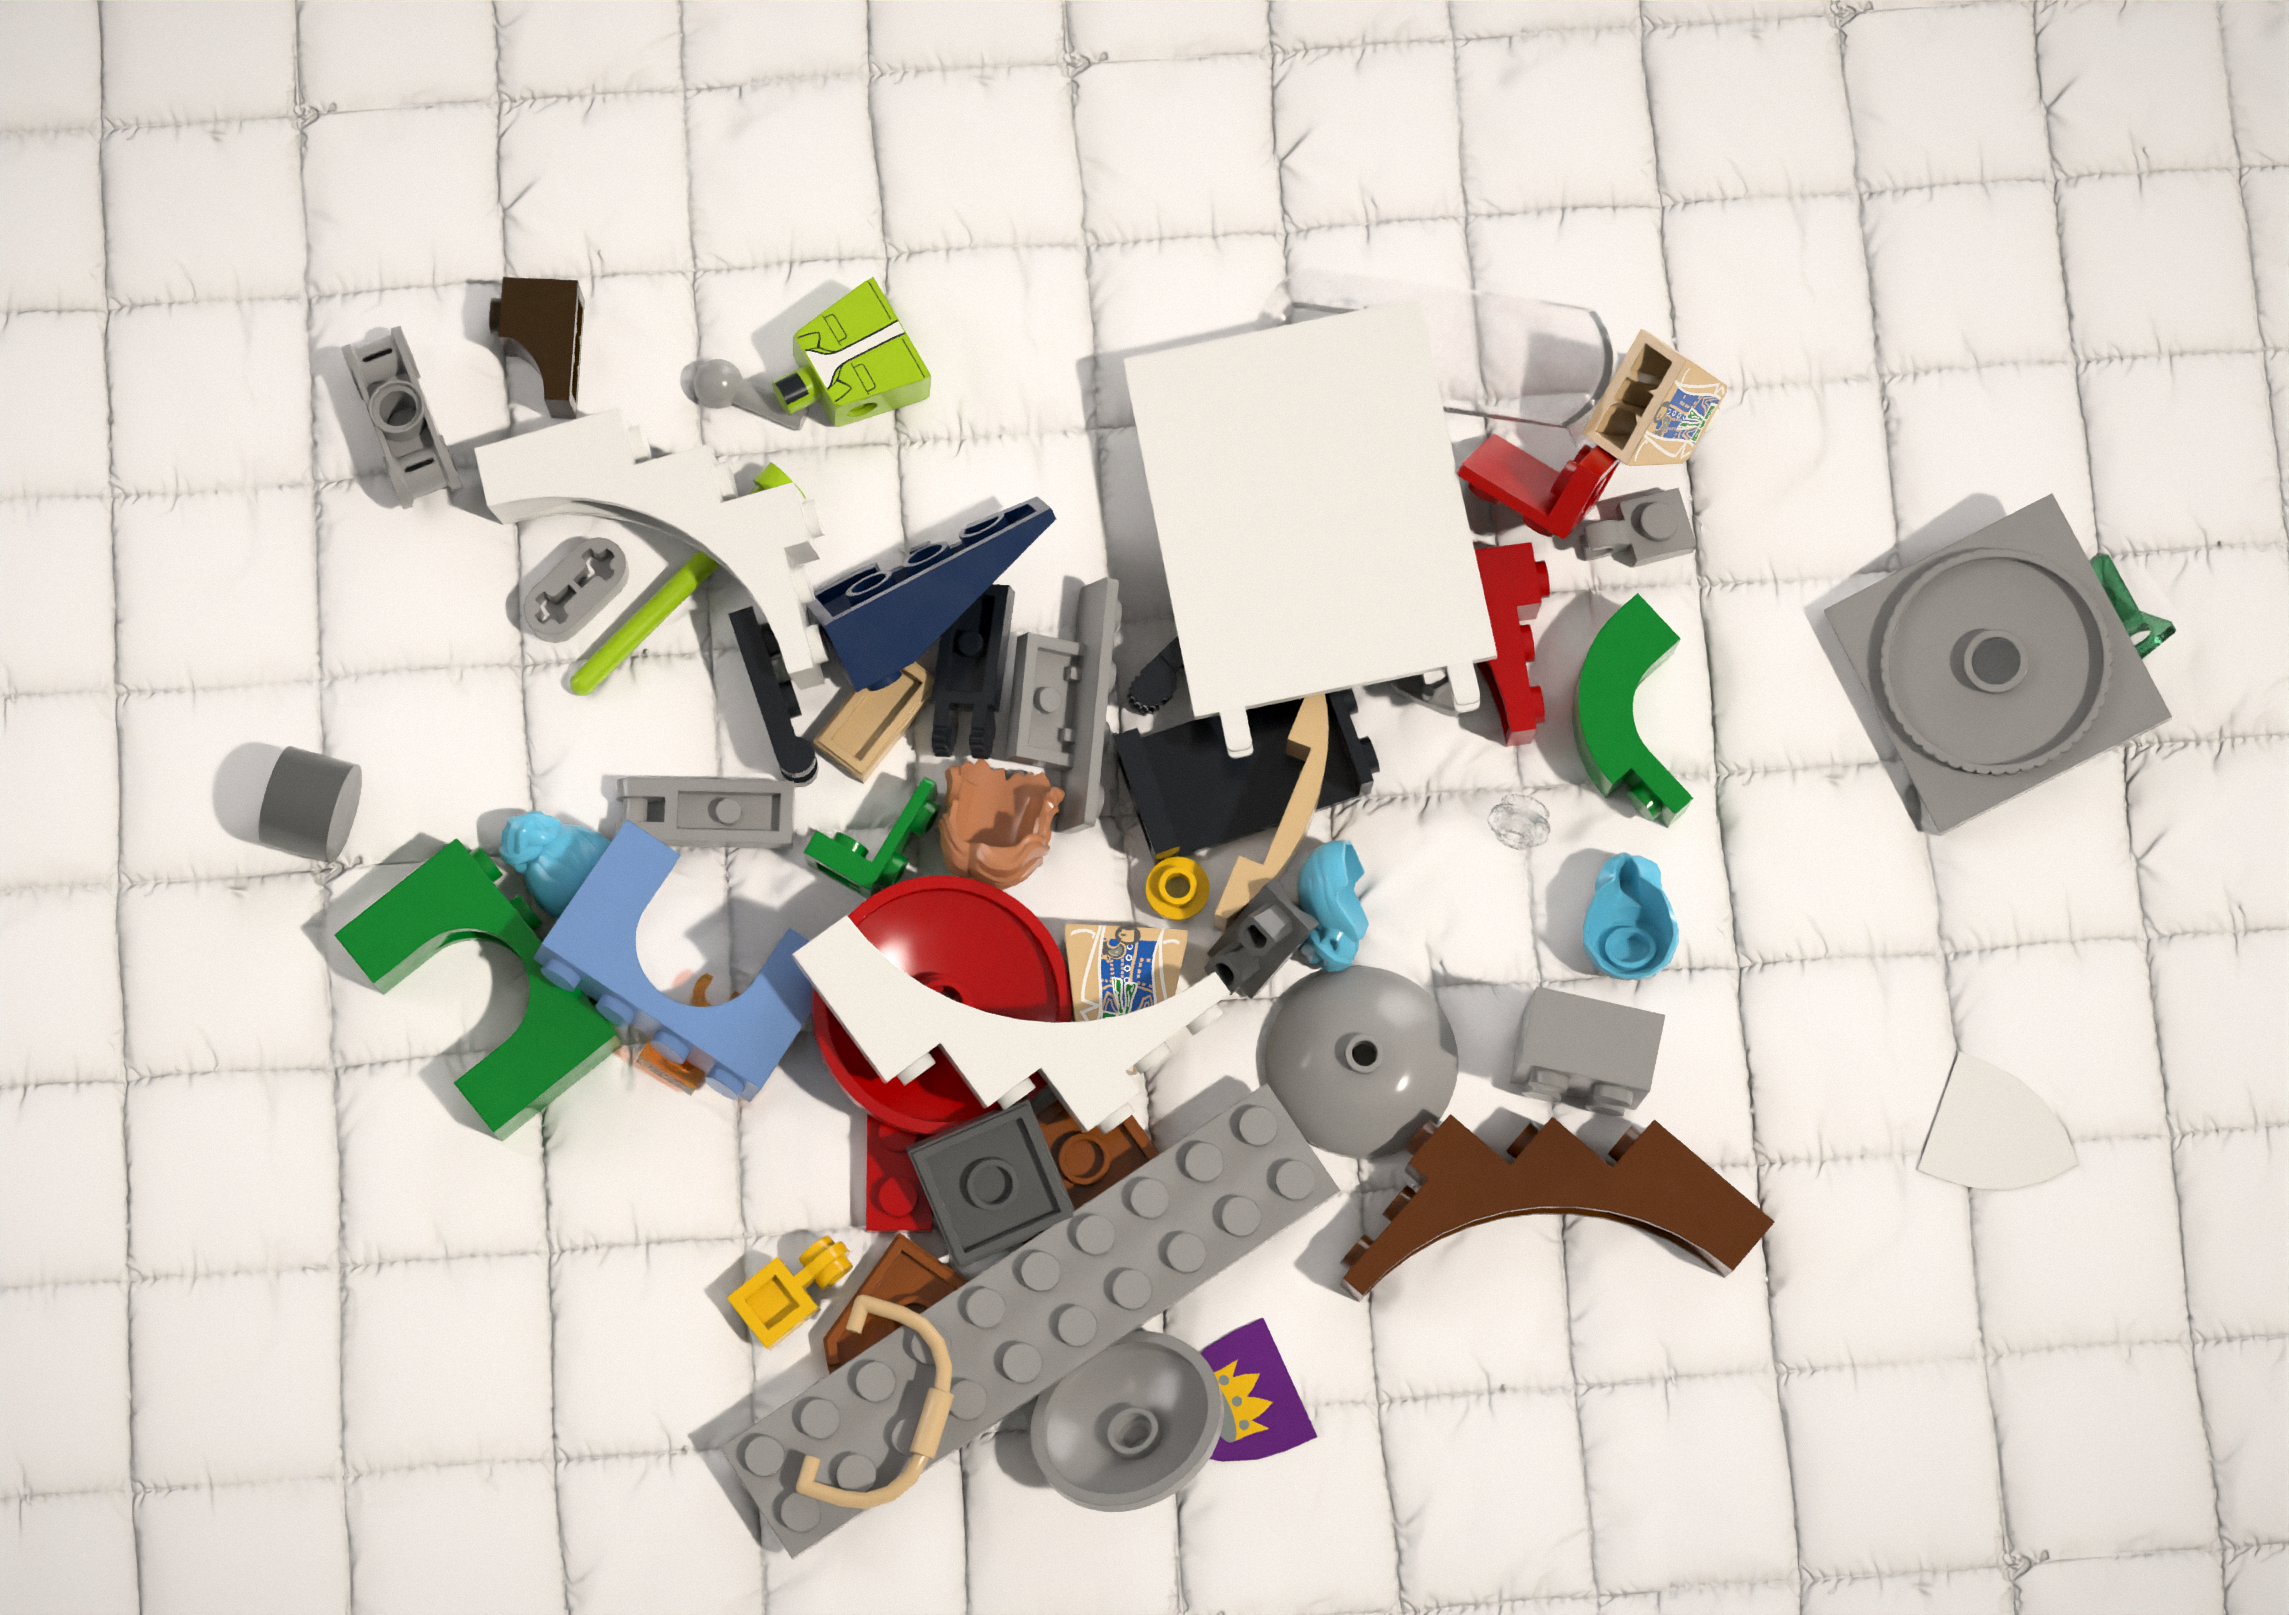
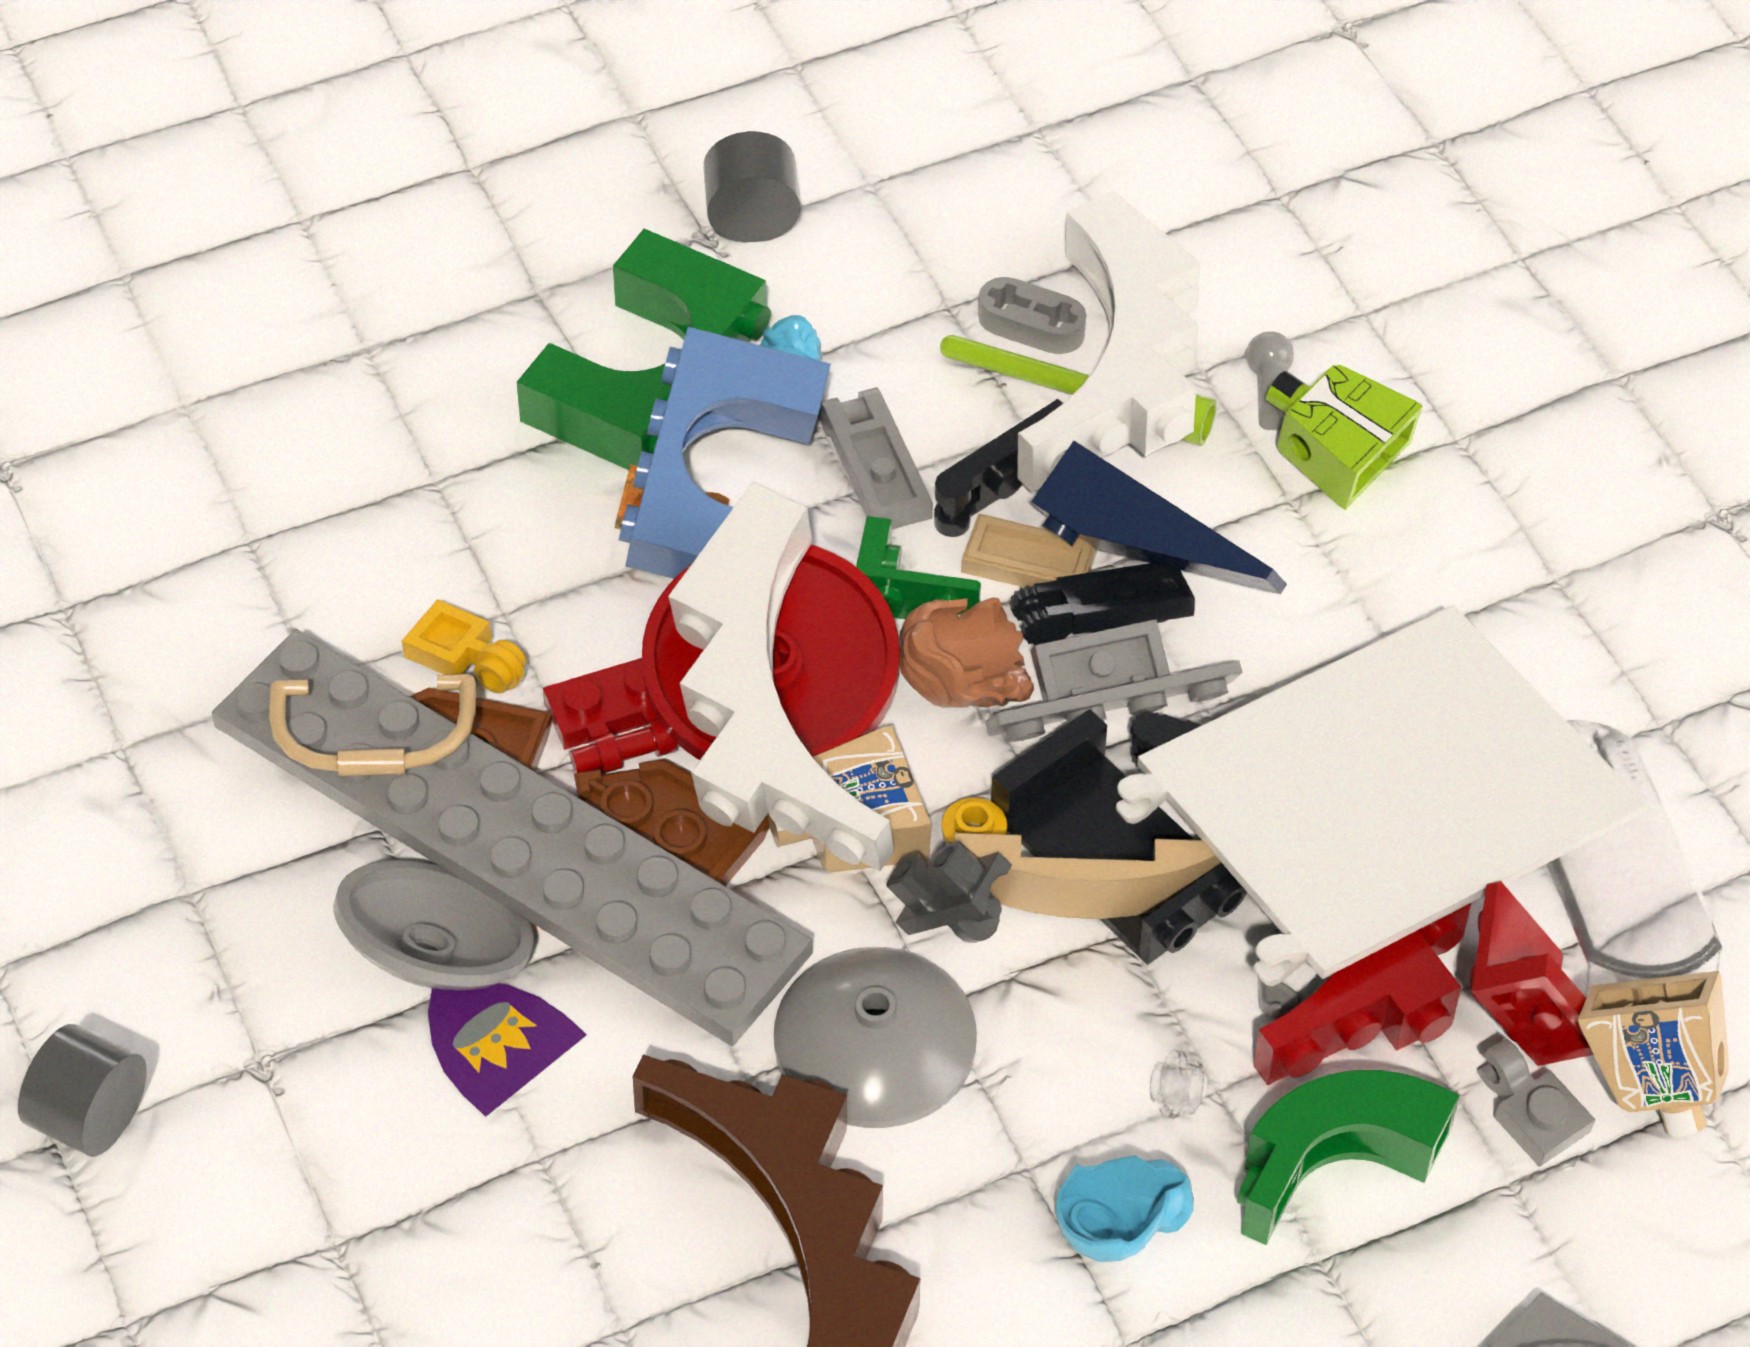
camera: 70 degrees right, 25 degrees down
light grey piece [341,325,463,510] -> none
dark brown arch [489,277,585,419] -> none
dark grey plate [906,1096,1075,1270] -> none
medium azure hair [1297,840,1369,972] -> none
light grey brick [1509,986,1666,1116] -> none

